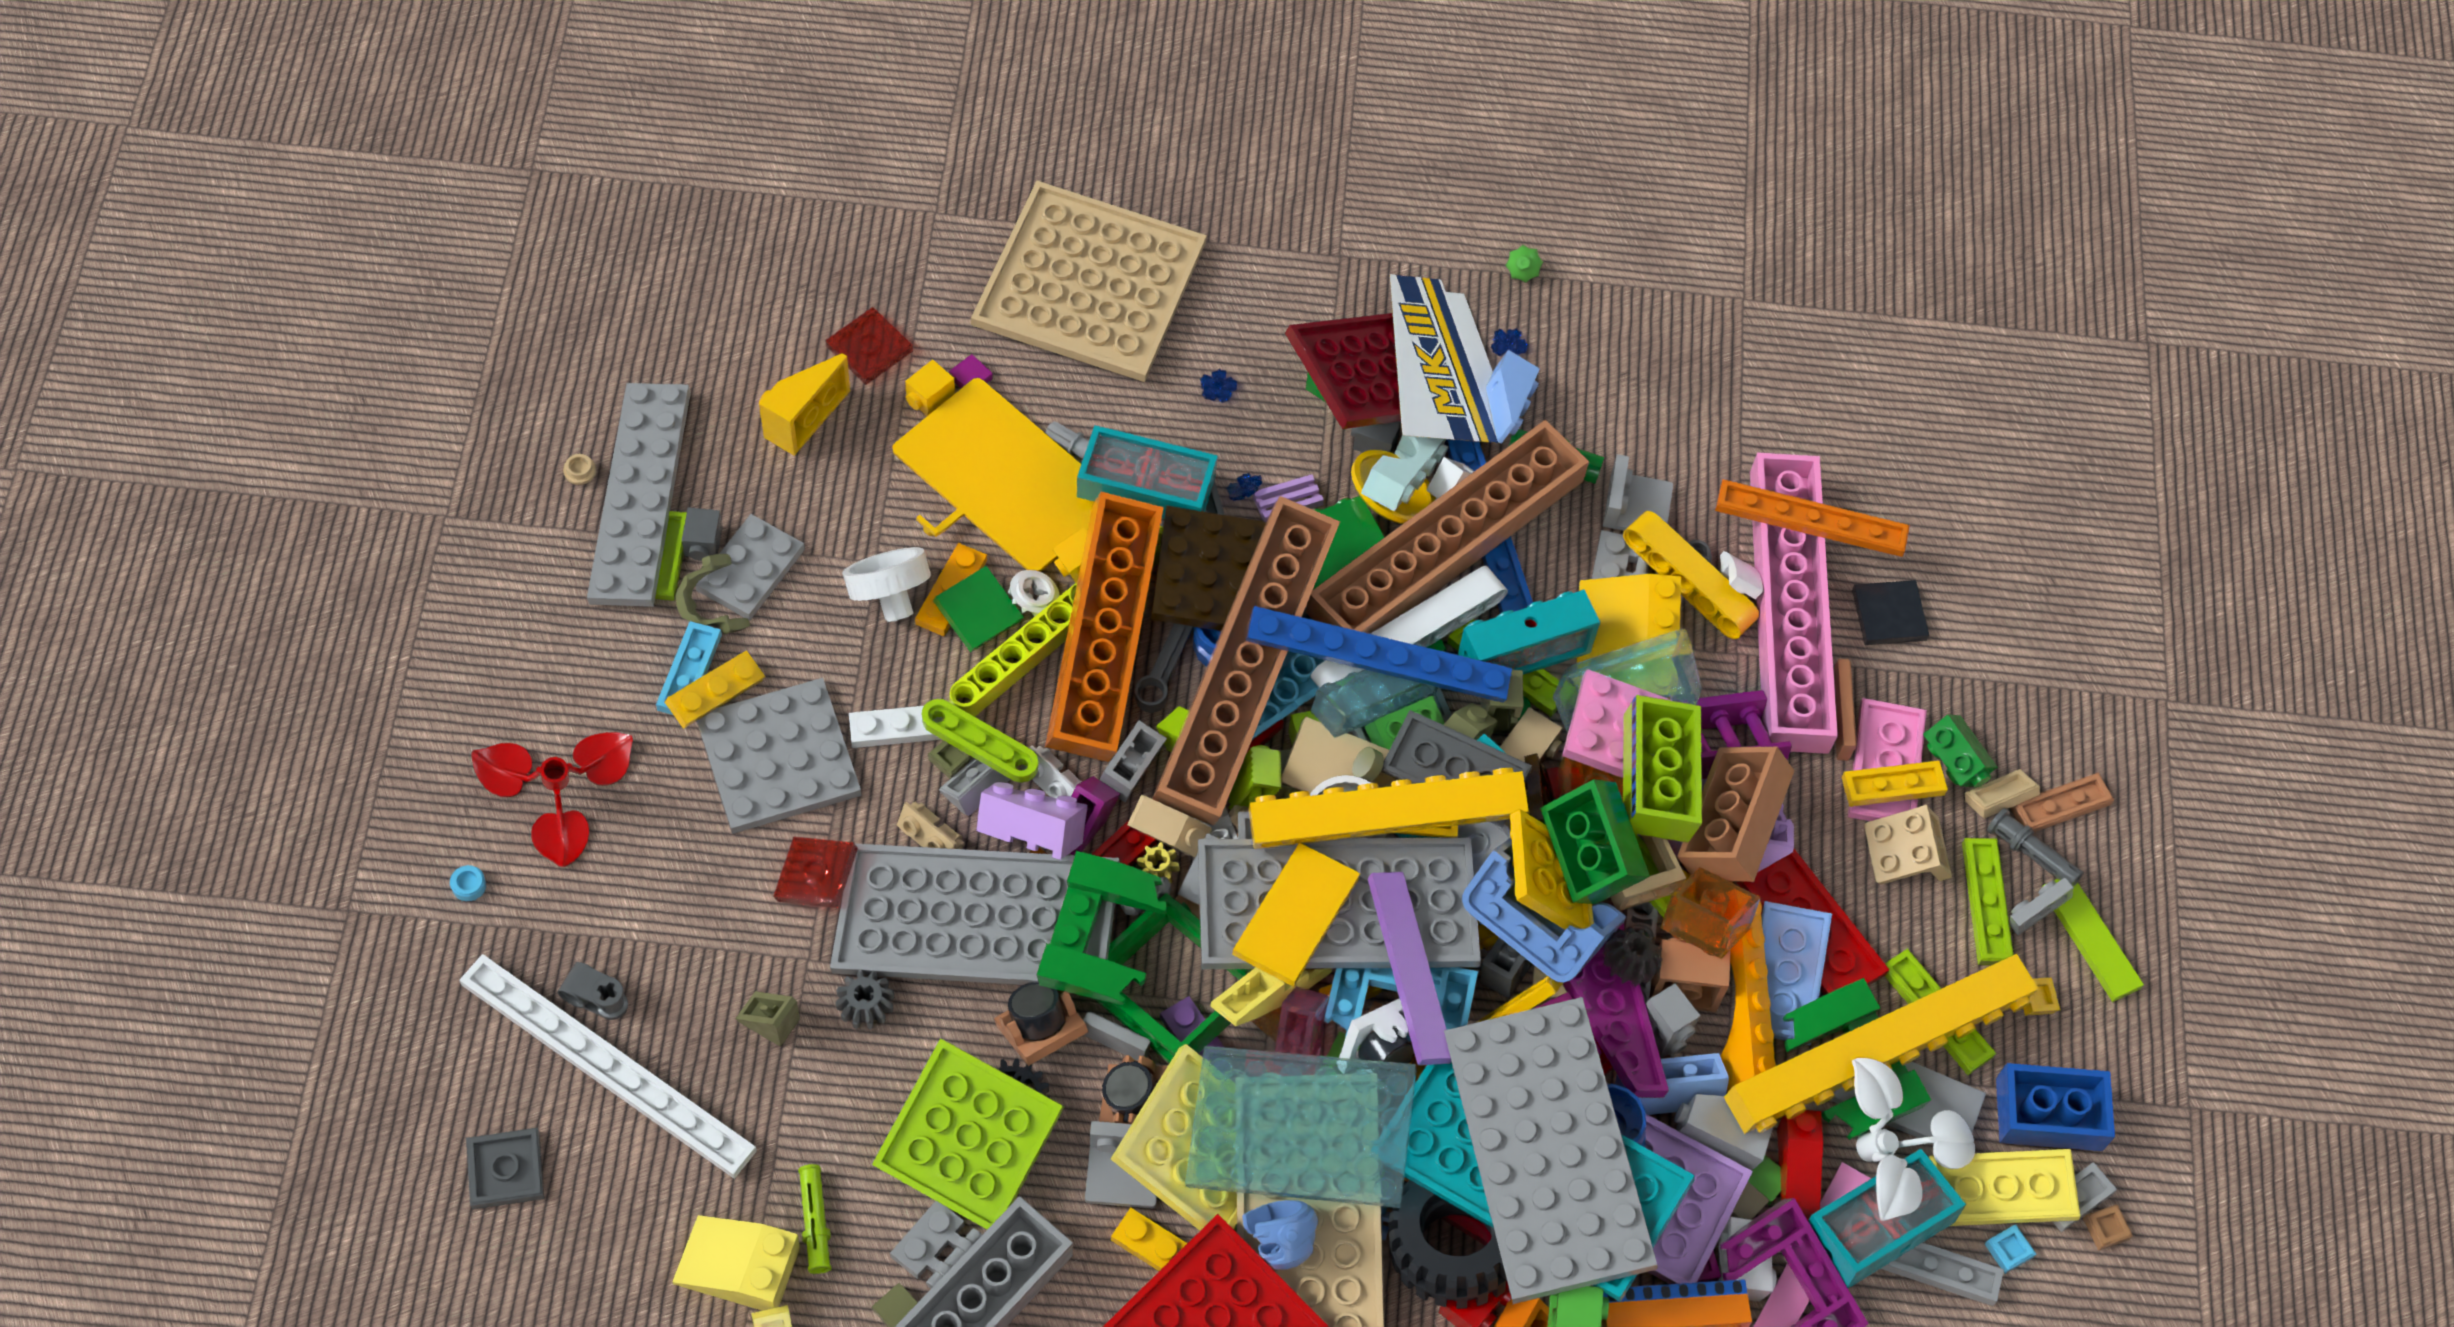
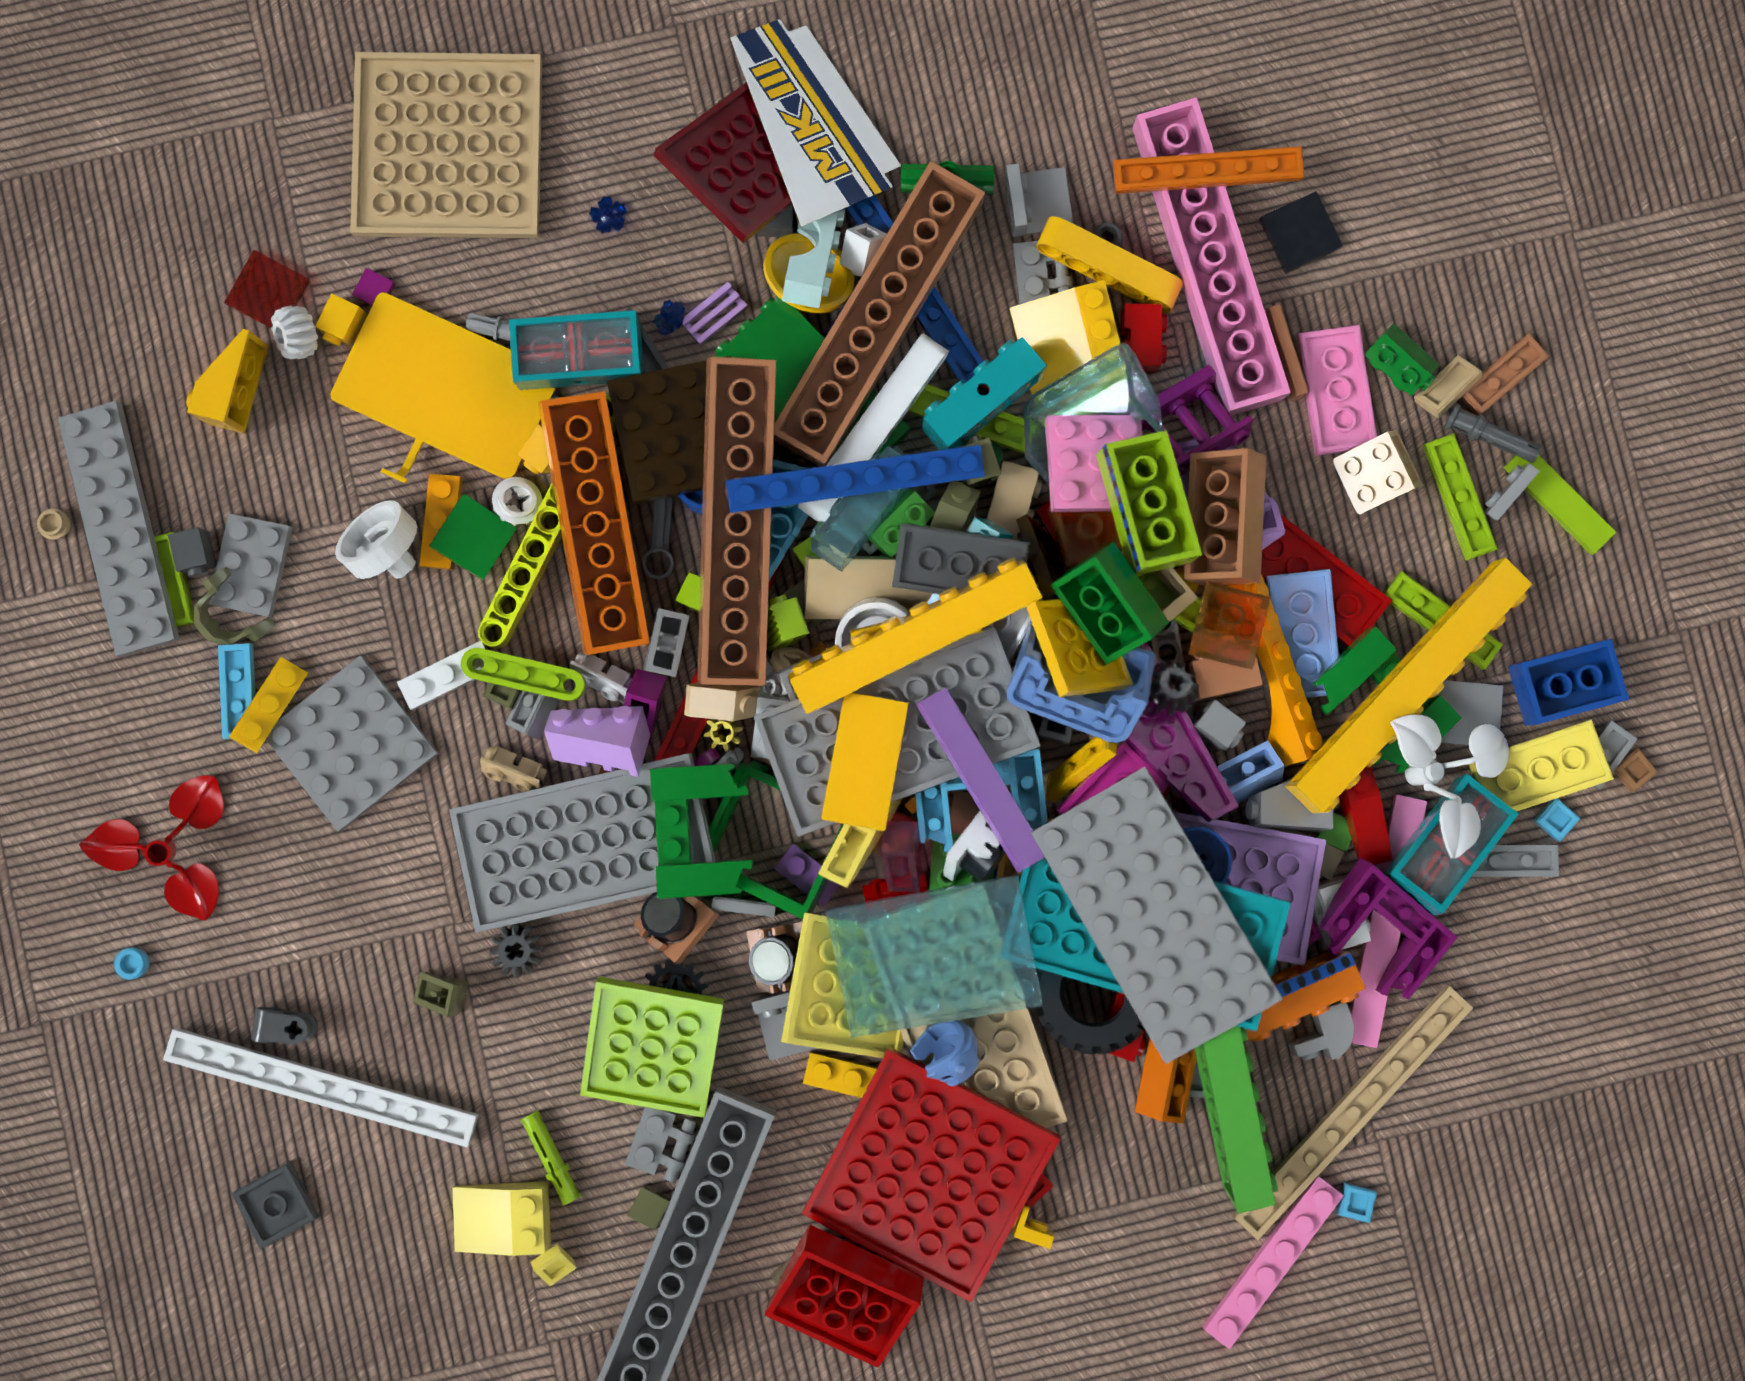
camera: 15 degrees left, 25 degrees up
clear red tile [773,837,858,908] -> none
olive tile [1352,747,1384,782] -> none
light blue slope [1486,350,1540,444] -> none
clear blue plant [1491,328,1529,356] -> none
white slope [1720,551,1763,599] -> none
yellow plate [1841,761,1948,807] -> none
yellow plate [2023,977,2060,1016] -> none
none -> white gear [271,306,318,360]
none -> red brick [1120,303,1167,373]

